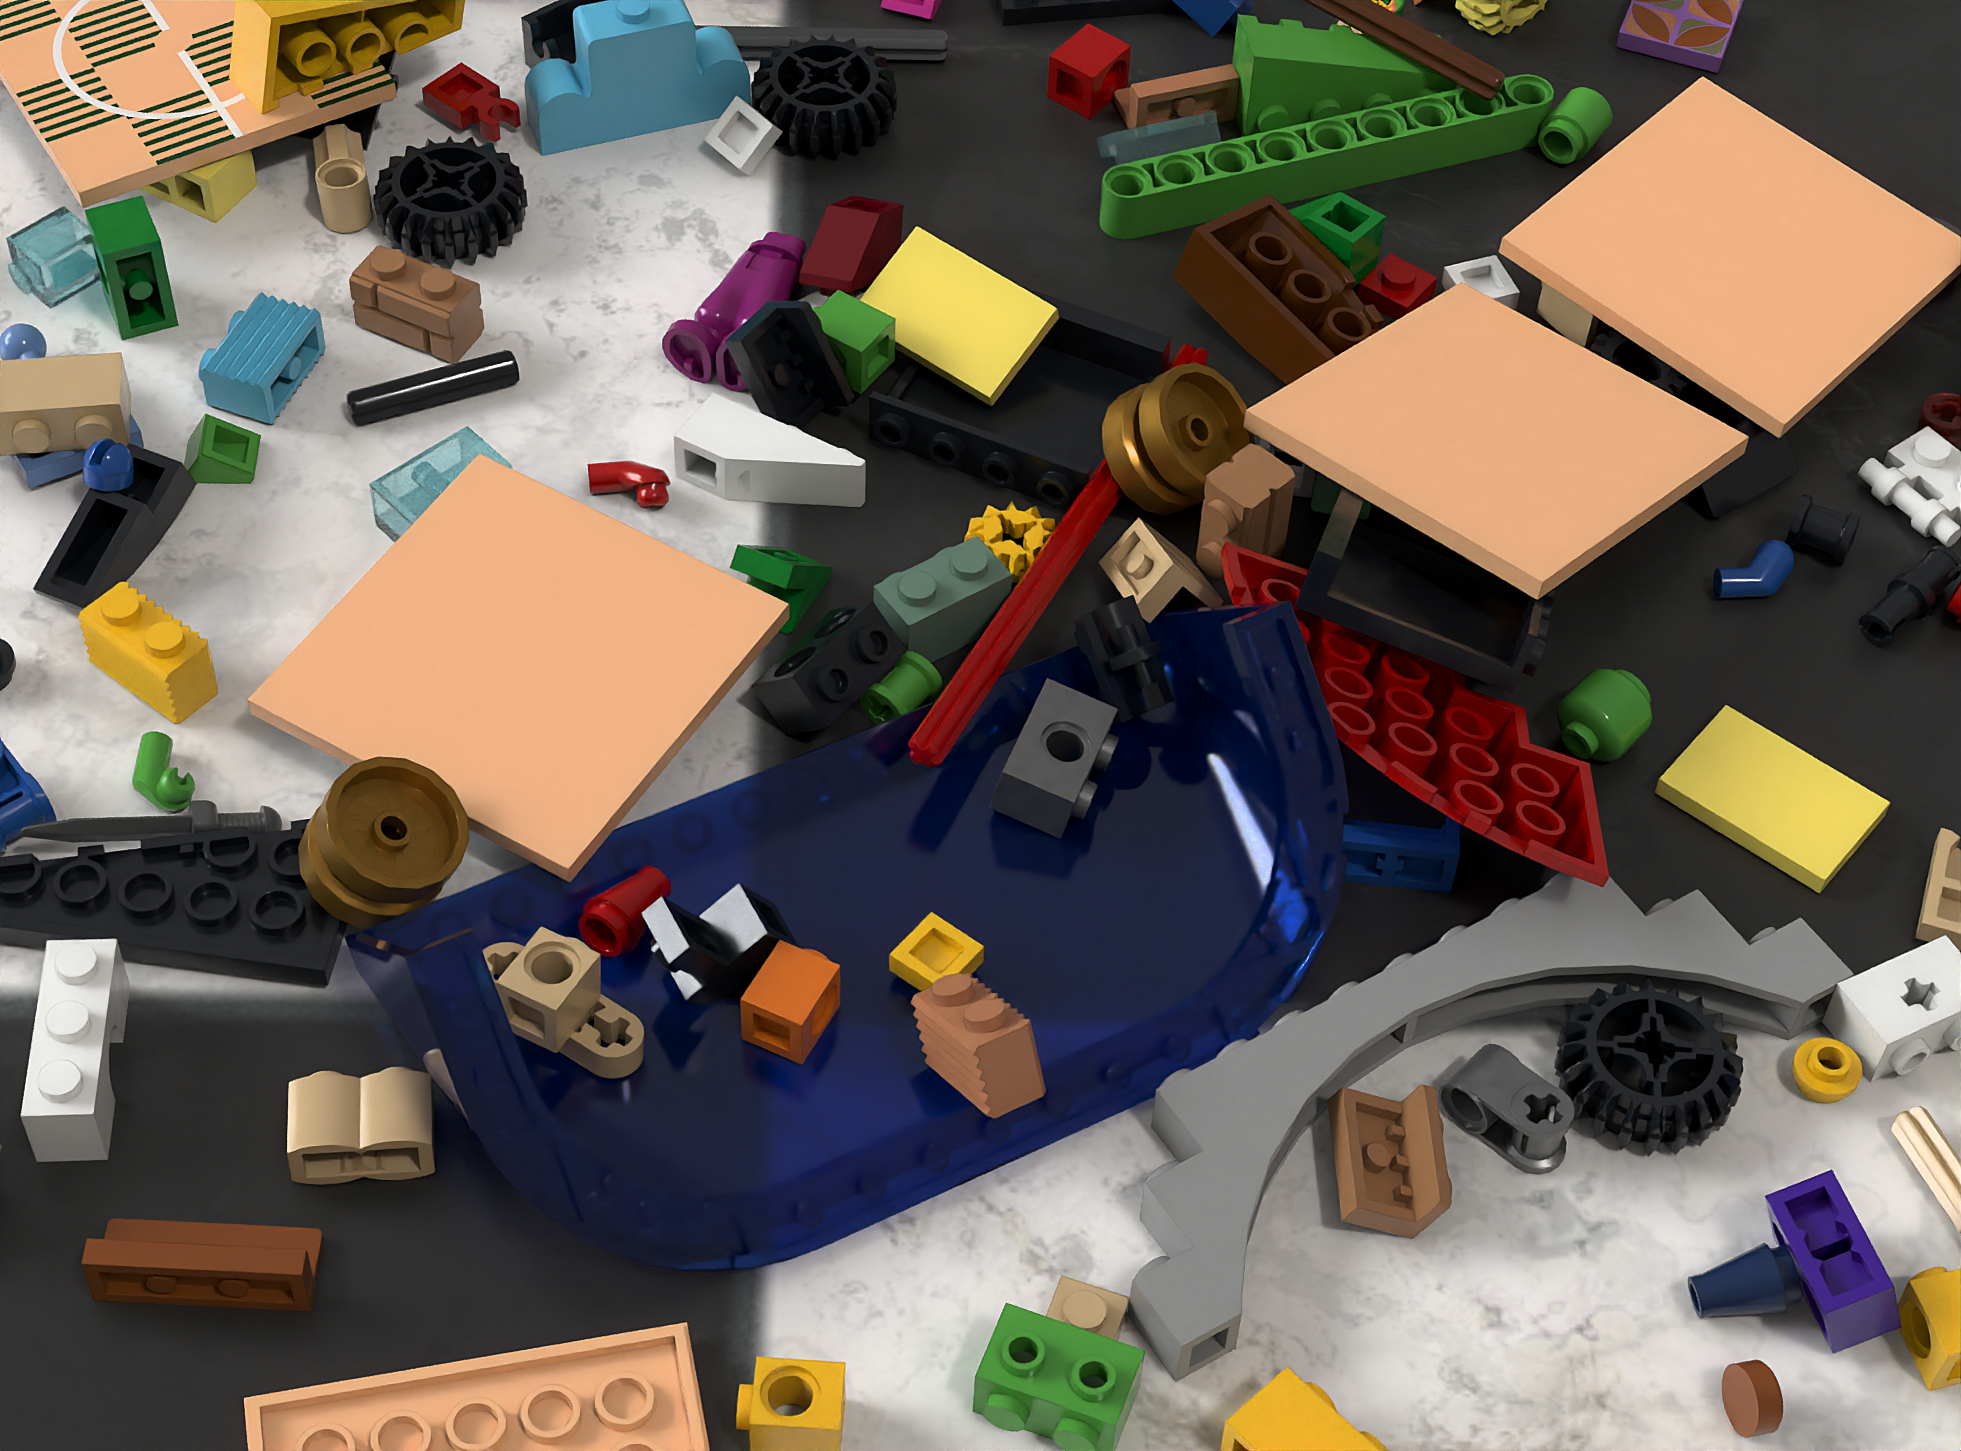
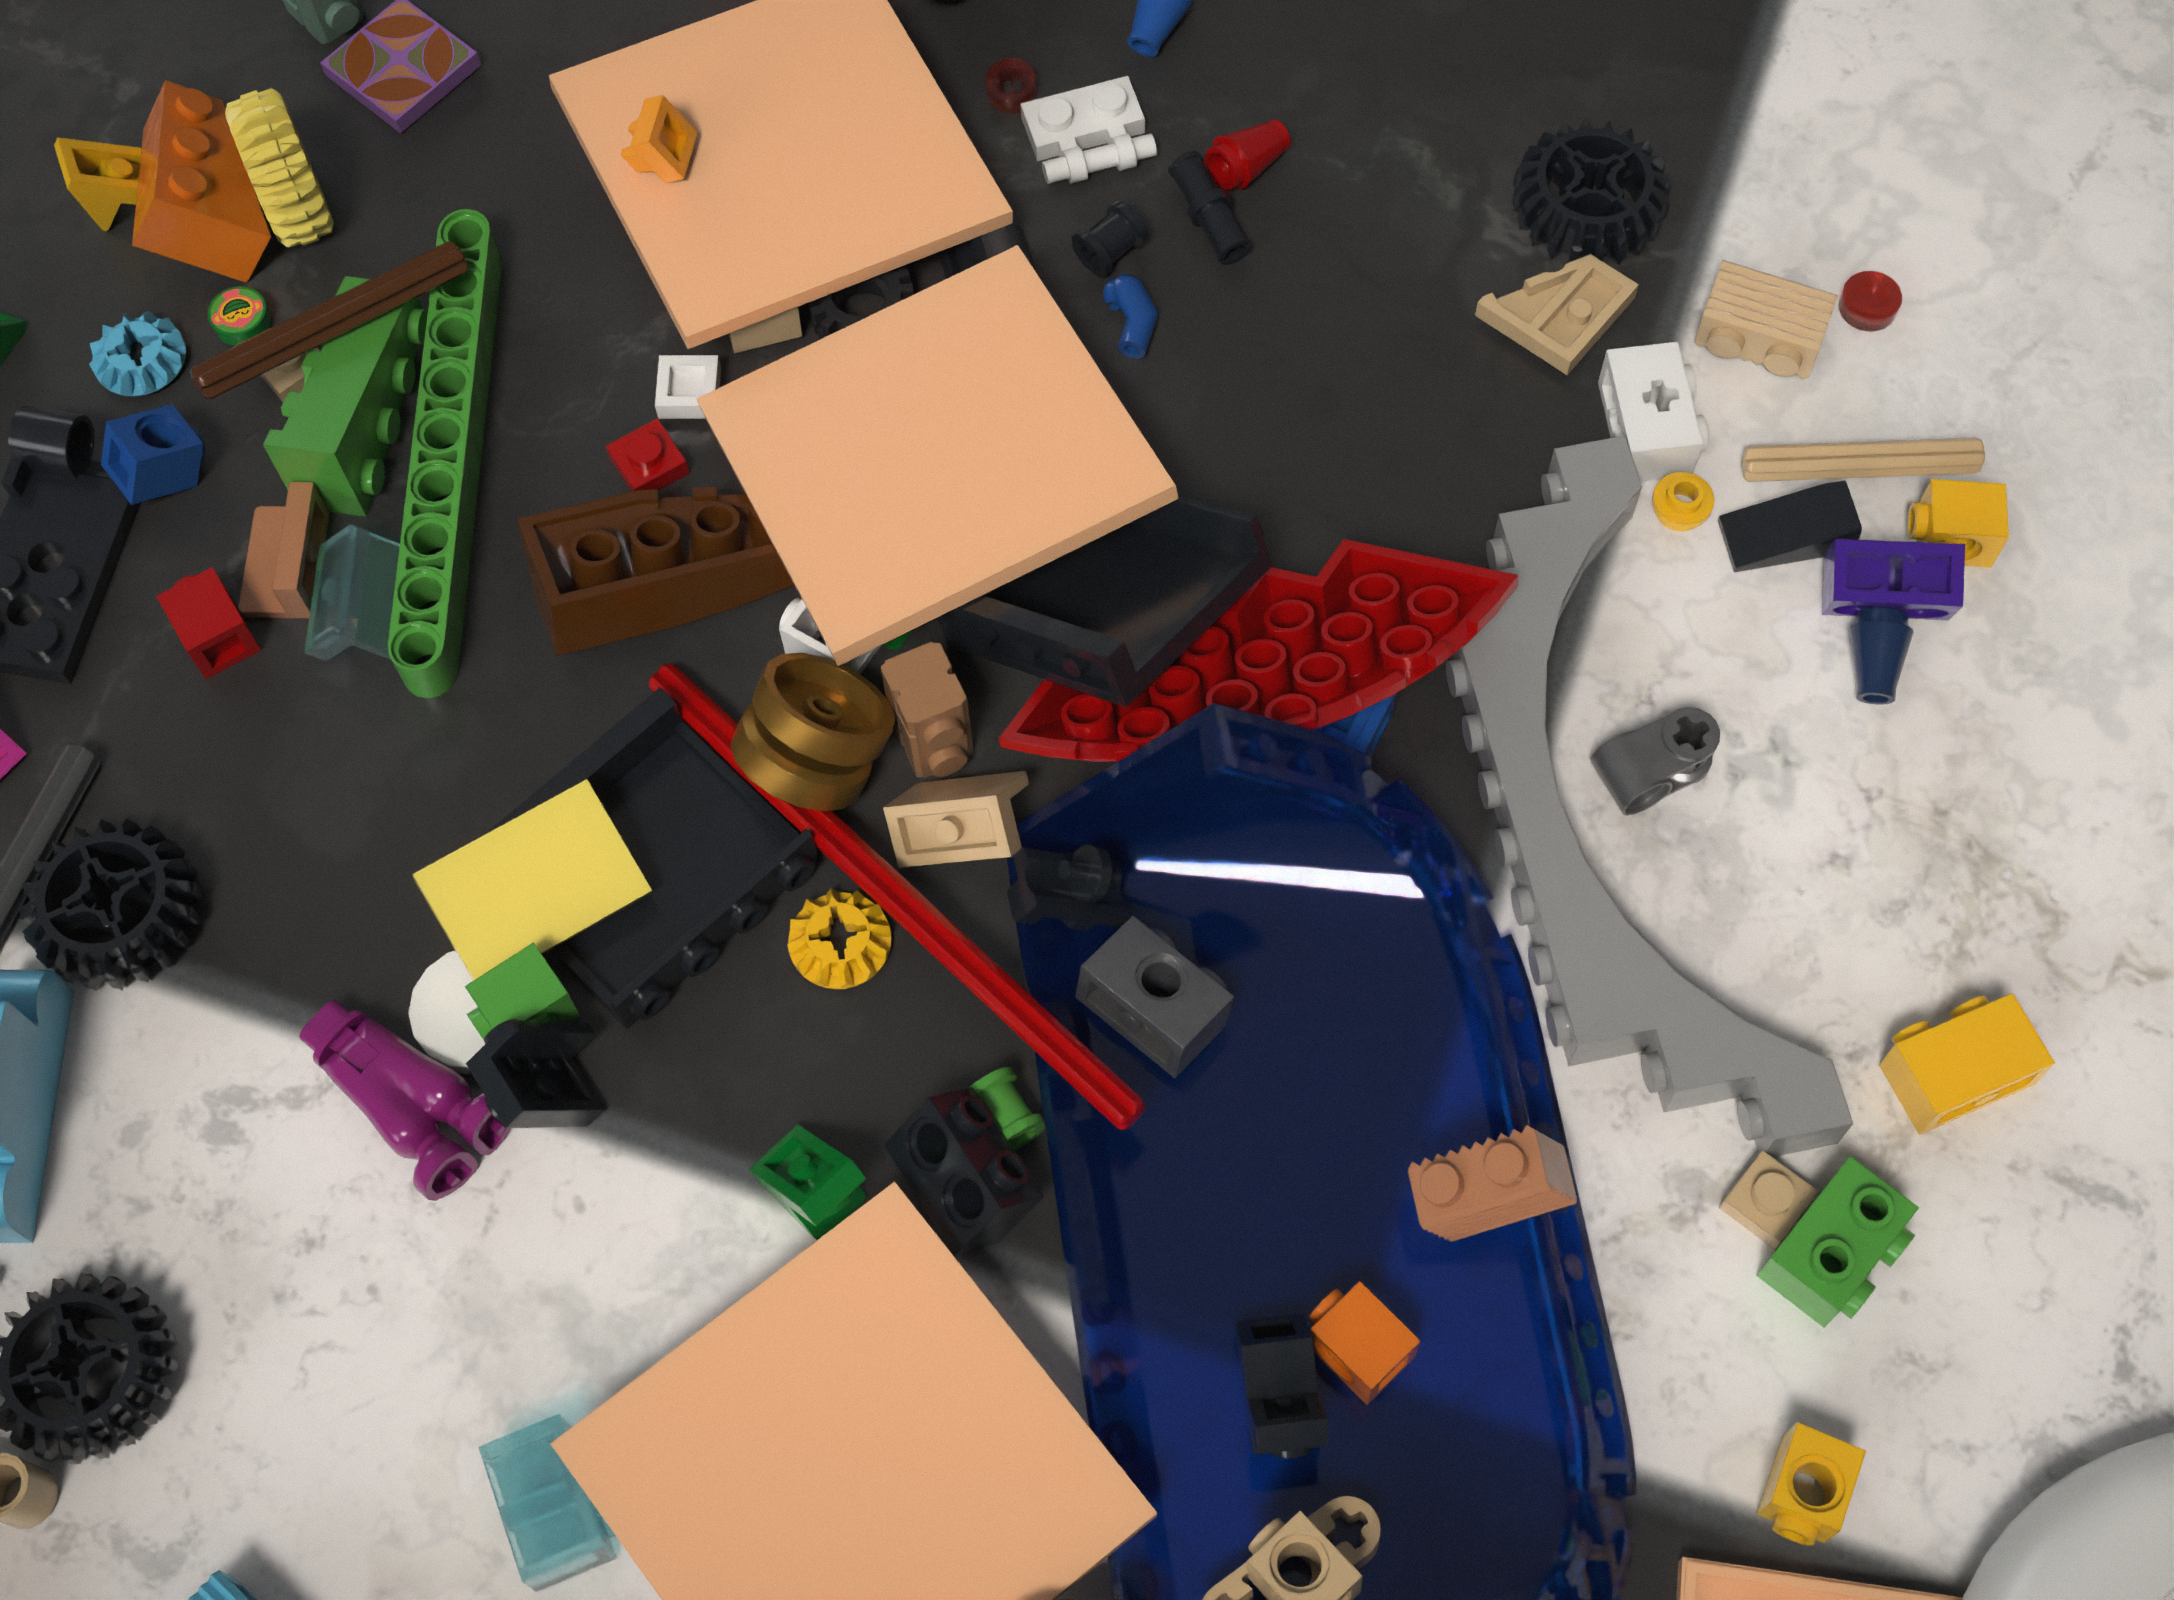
camera: 65 degrees left, 15 degrees up
black axle [346,350,519,425] -> none
medium nougat brick [349,245,484,364] -> none
red cone [578,865,672,957] -> none
red arm [587,460,671,509] -> none
white slope [673,392,866,507] -> none
white plate [704,96,782,176] -> none
dark red slope [799,195,904,297] -> none
sand green brick [874,536,1013,663] -> none
yellow plate [889,912,984,991] -> none
green slope [1288,191,1386,287] -> none
medium nougat bracket [1327,1084,1452,1239] -> none
bright green brick [1538,87,1613,164] -> none
black gear [1554,978,1743,1157] -> none
bright green head [1556,668,1652,762] -> none
light yellow tile [1655,705,1890,894] -> none
dark orange tile [1722,1359,1783,1438] -> none
none -> light orange tile [620,95,698,183]
none -> black slope [1717,480,1862,572]

